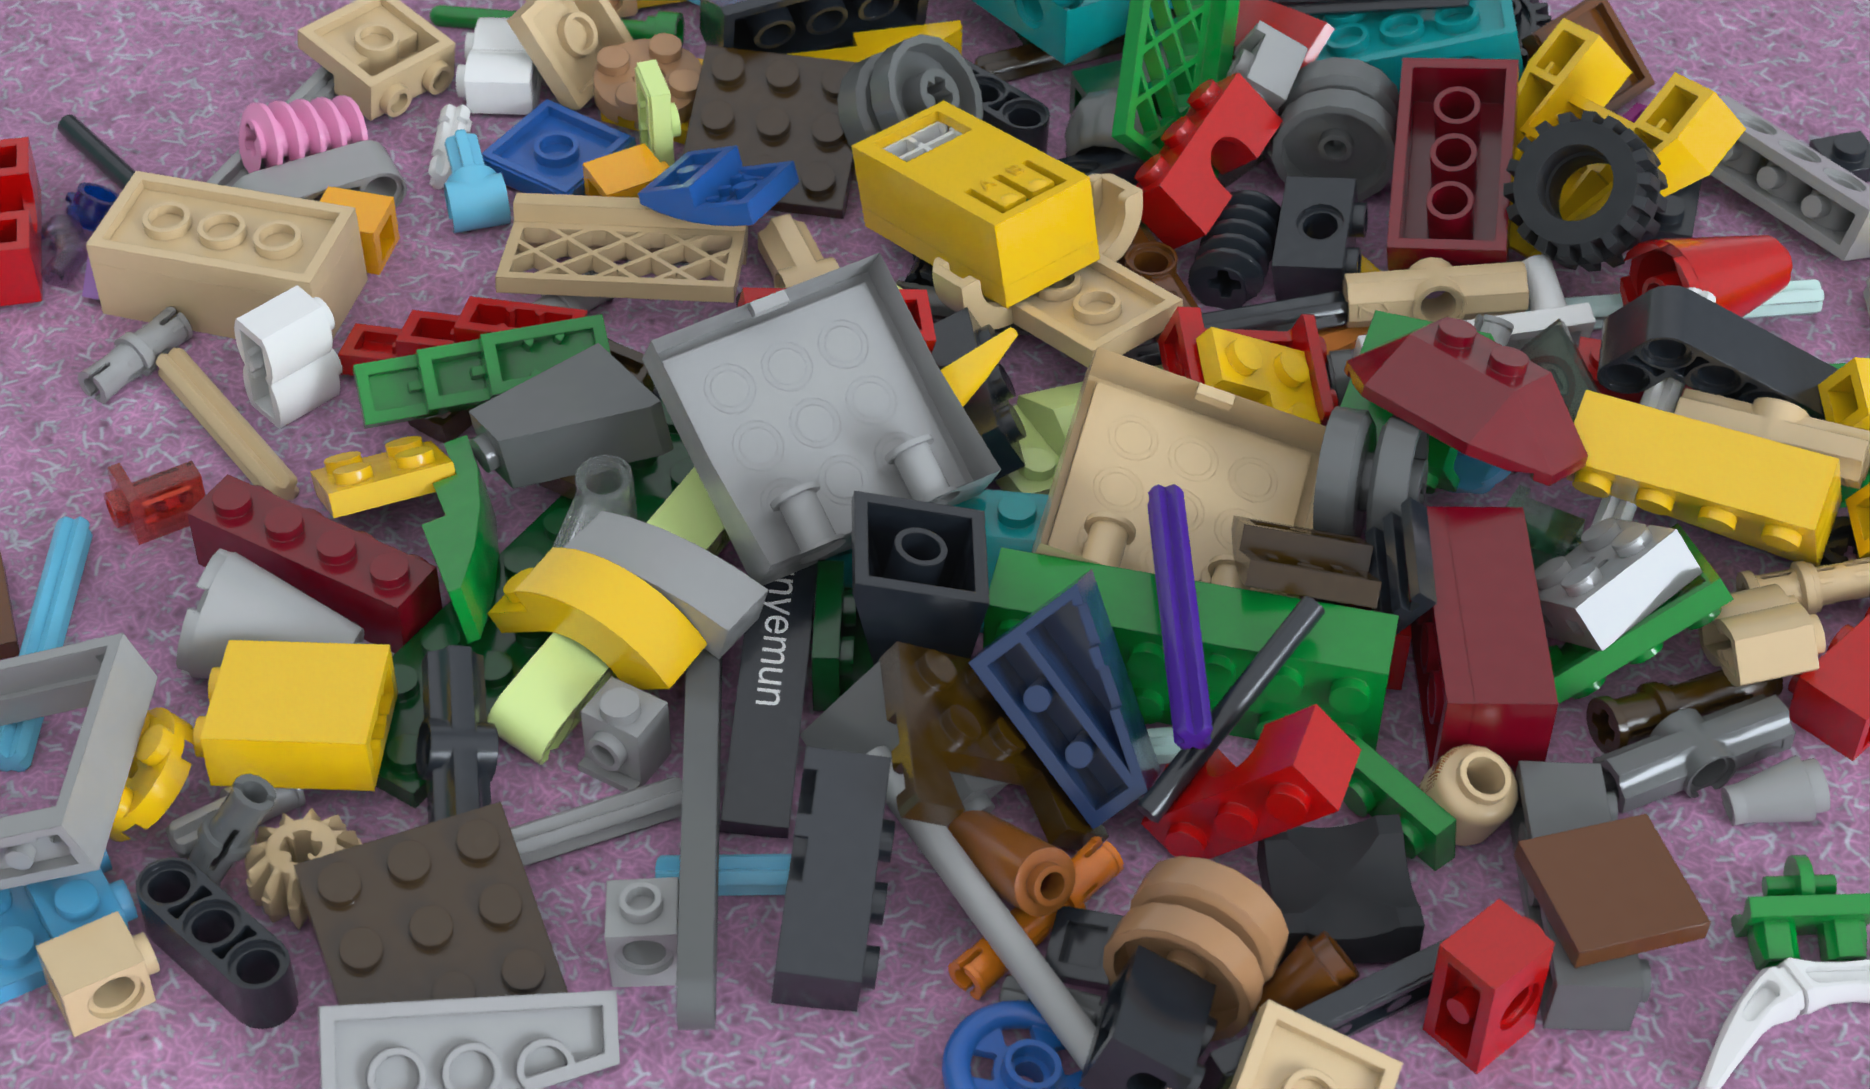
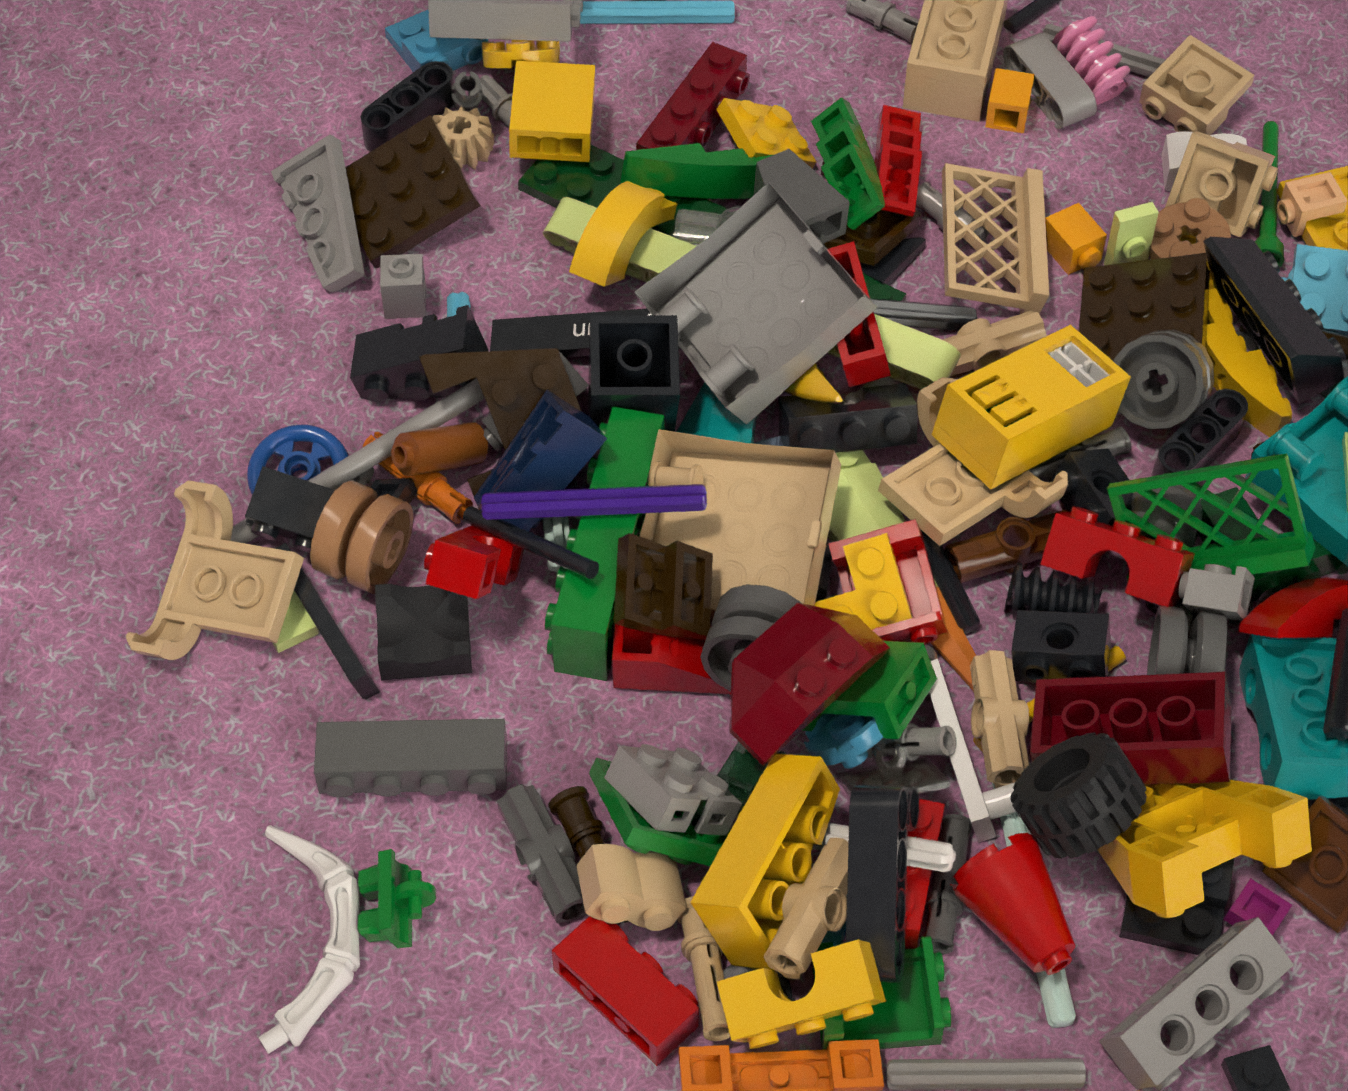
camera: 90 degrees right, 10 degrees up
tan brick [35,911,160,1037] -> none
clear red bracket [103,460,206,545] -> none
tan axle [156,347,299,500] -> none
light grey cone [176,549,367,679] -> none
white brick [234,285,342,429] -> none
black piece [416,645,499,823] -> none
white axle [428,104,472,190] -> none
medium azure axle [444,129,511,234] -> none
blue plate [482,99,636,195] -> none
light grey axle [510,776,682,867] -> none
light grey slope [564,510,768,659] -> none
light grey brick [577,676,672,792] -> none
blue slope [638,145,800,226] -> none
dark grey beam [676,649,723,1031] -> none
black axle [1202,291,1348,331] -> none
reddish brown cone [1255,930,1360,1012] -> none
green plate [1343,737,1457,871] -> none
black tile [1365,497,1437,635] -> none
dark red piece [1410,506,1558,776] -> none
tan head [1418,744,1518,847] -> none
red brick [1423,898,1555,1074] -> none
reddish brown tile [1514,813,1711,968] -> none
light grey cone [1721,755,1830,826] -> none

